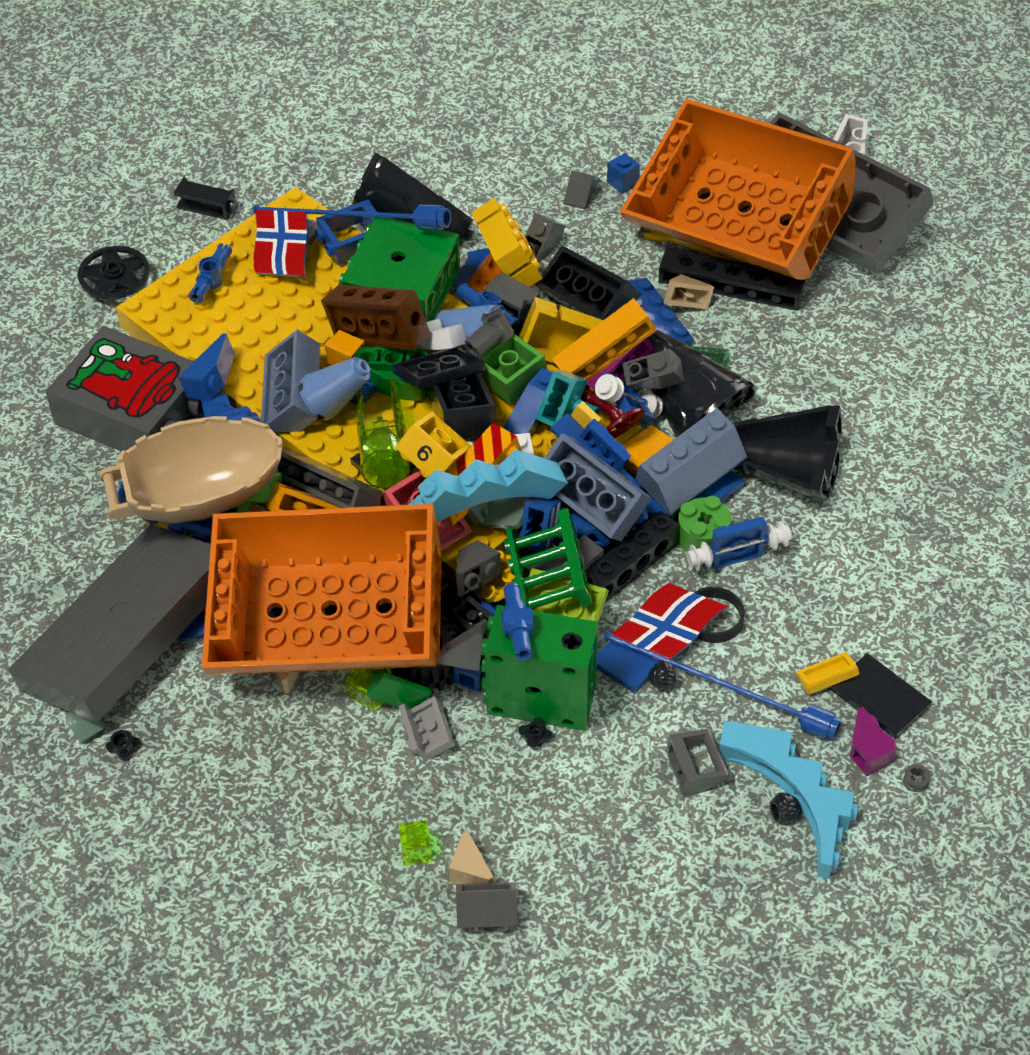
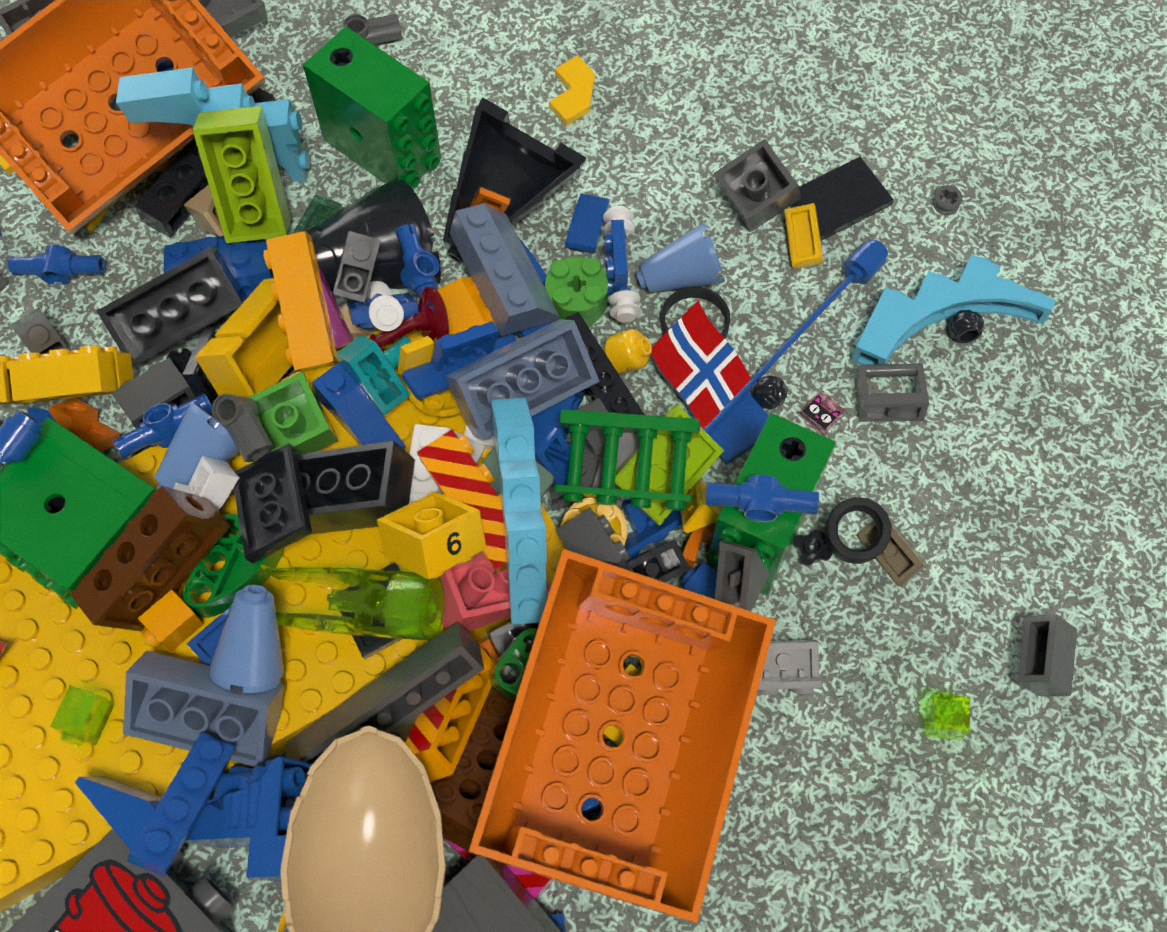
camera: 75 degrees left, 15 degrees up
tan slope [449,831,494,884] -> none
magenta slope [849,707,897,777] -> none
none -> blue pin [8,245,106,285]
none -> clear neon green brick [50,685,114,747]
none -> medium azure arch [116,67,310,182]
none -> blue plate [127,732,235,877]
none -> lime brick [193,106,291,243]
none -> green gear [303,26,441,189]
none -> dark grey piece [343,14,402,44]
none -> blue pin [395,224,440,310]
none -> orange slope [470,187,510,213]
none -> yellow tile [549,55,595,126]
none -> blue slope [565,193,610,253]
none -> yellow head [603,329,652,374]
none -> medium blue cone [636,223,725,293]
none -> dark grey brick [713,139,801,232]
none -> tile [799,391,846,436]
none -> black tyre [824,497,892,564]
none -> dark tan slope [856,518,929,587]

